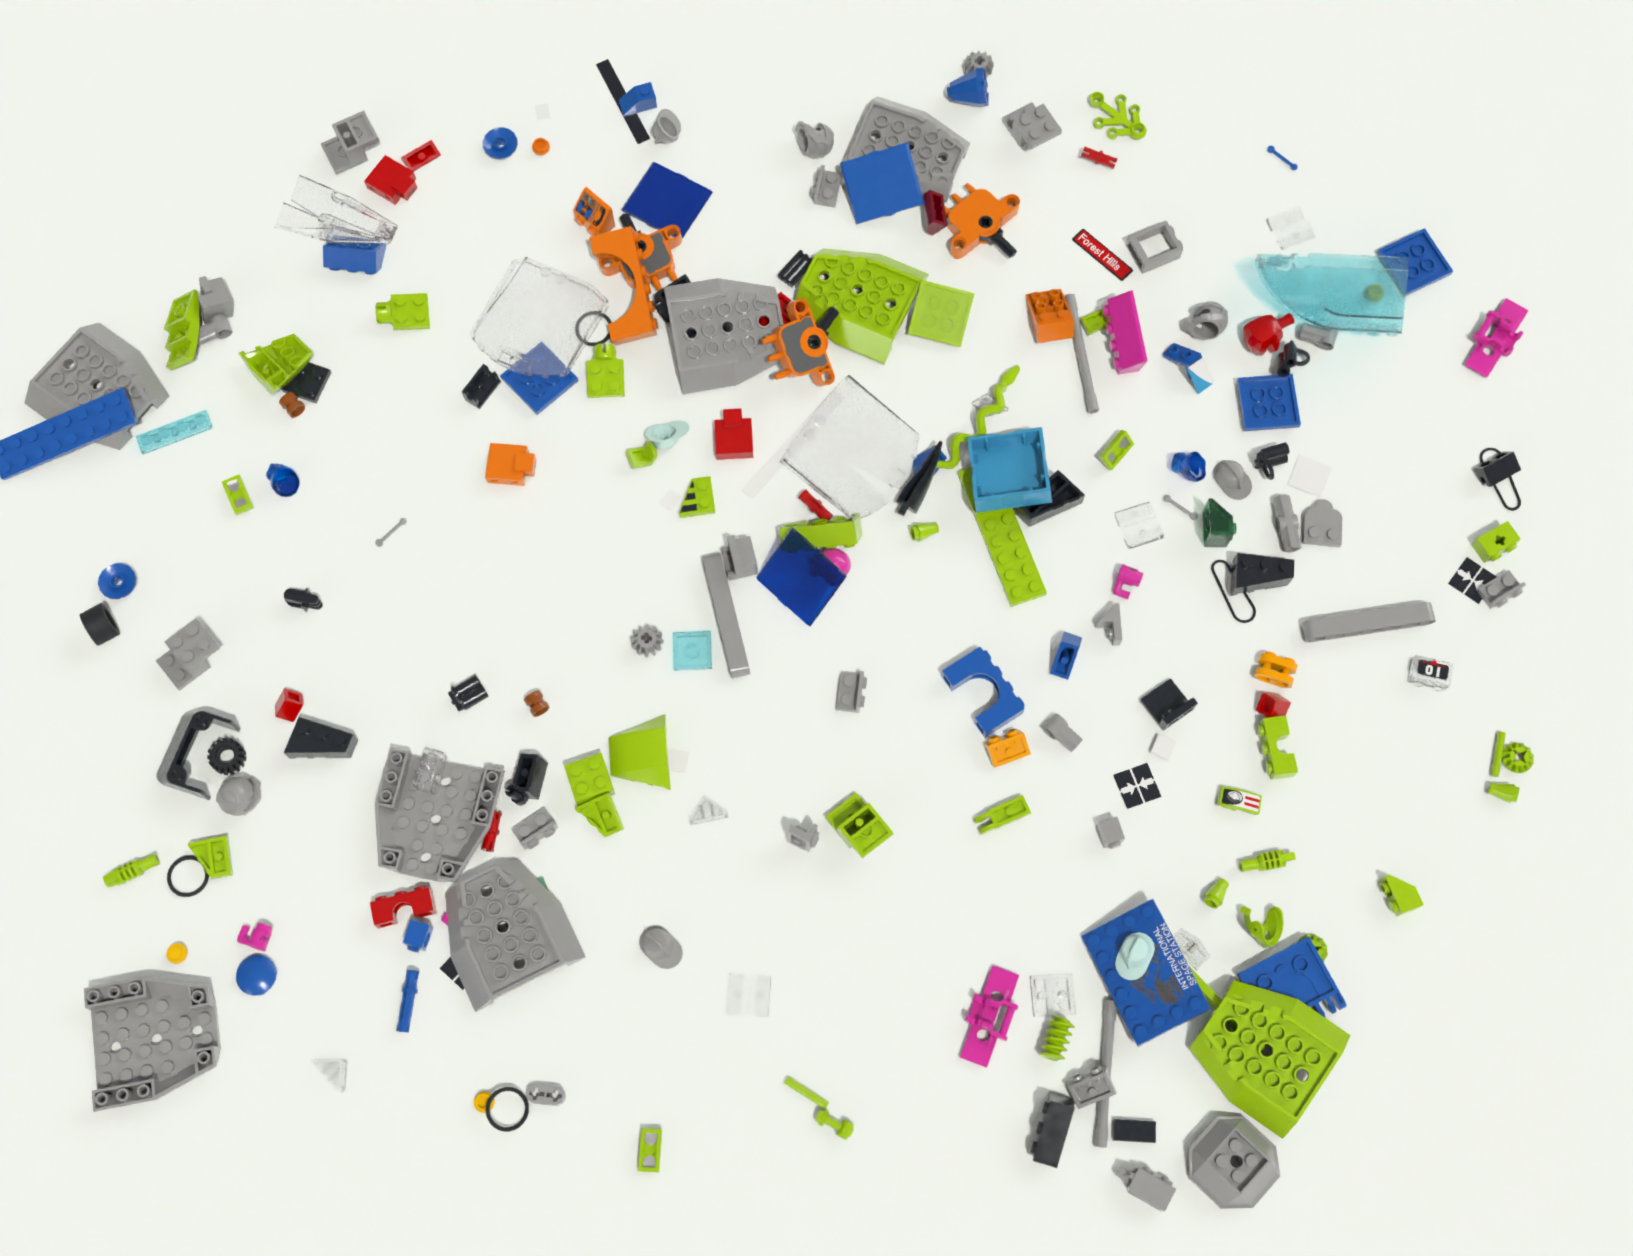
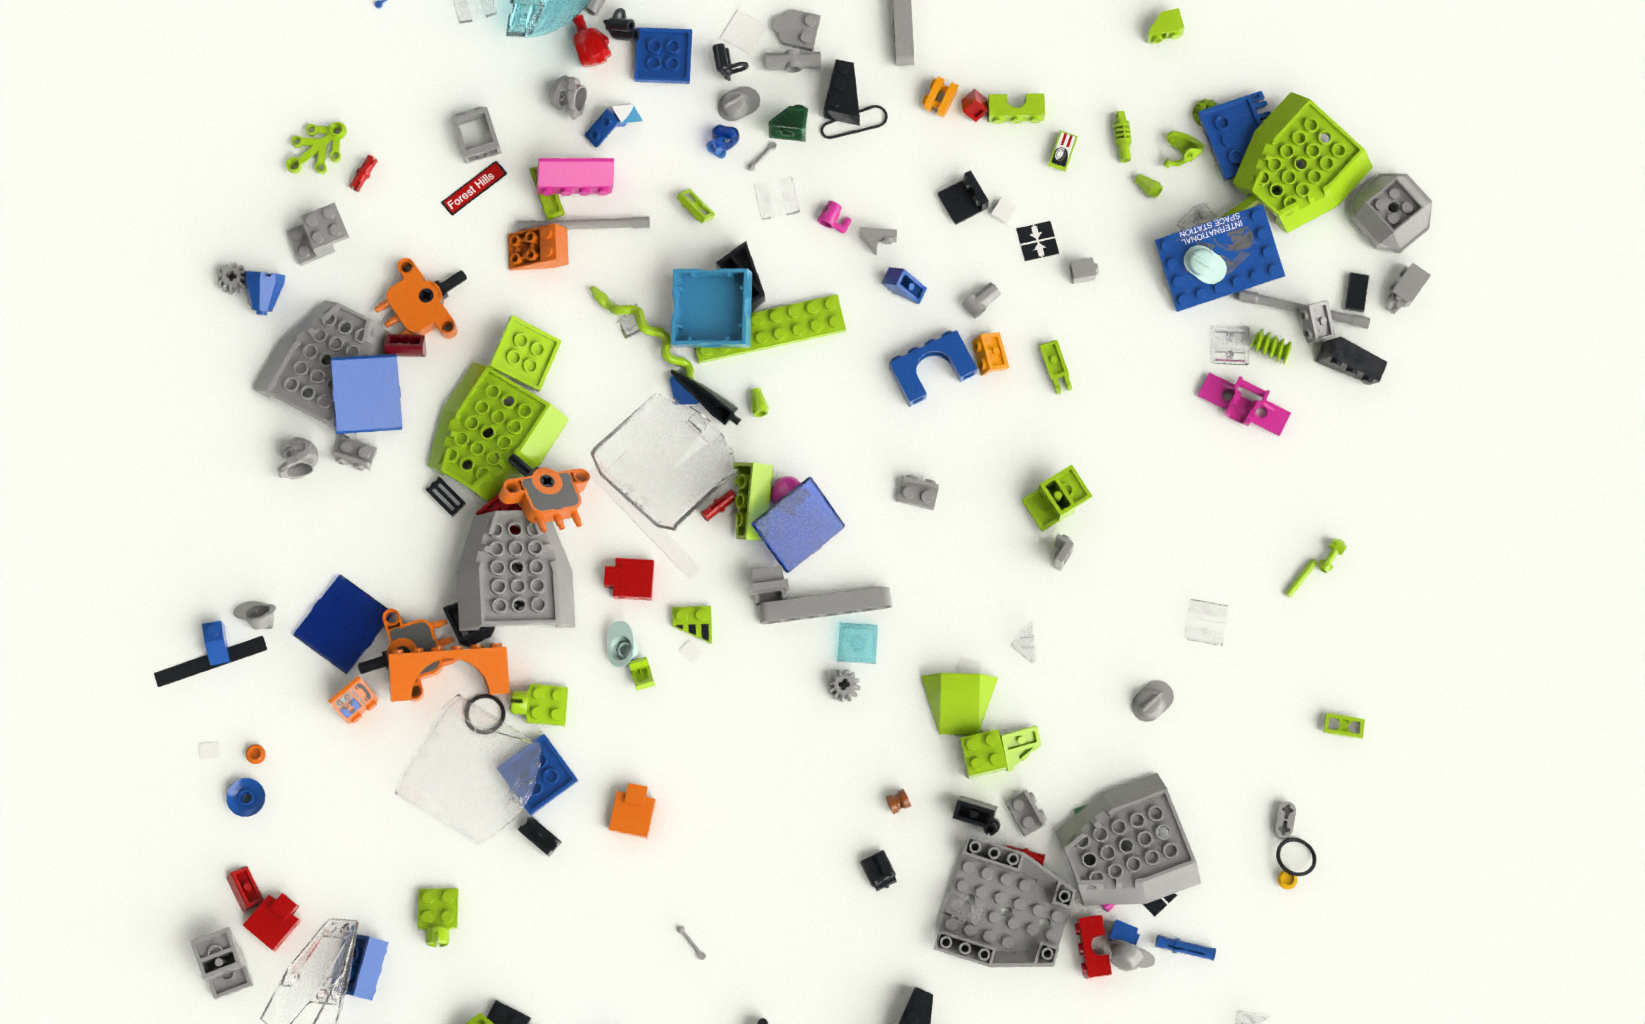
camera: 85 degrees left, 5 degrees up
none -> light grey piece [1110,940,1156,972]

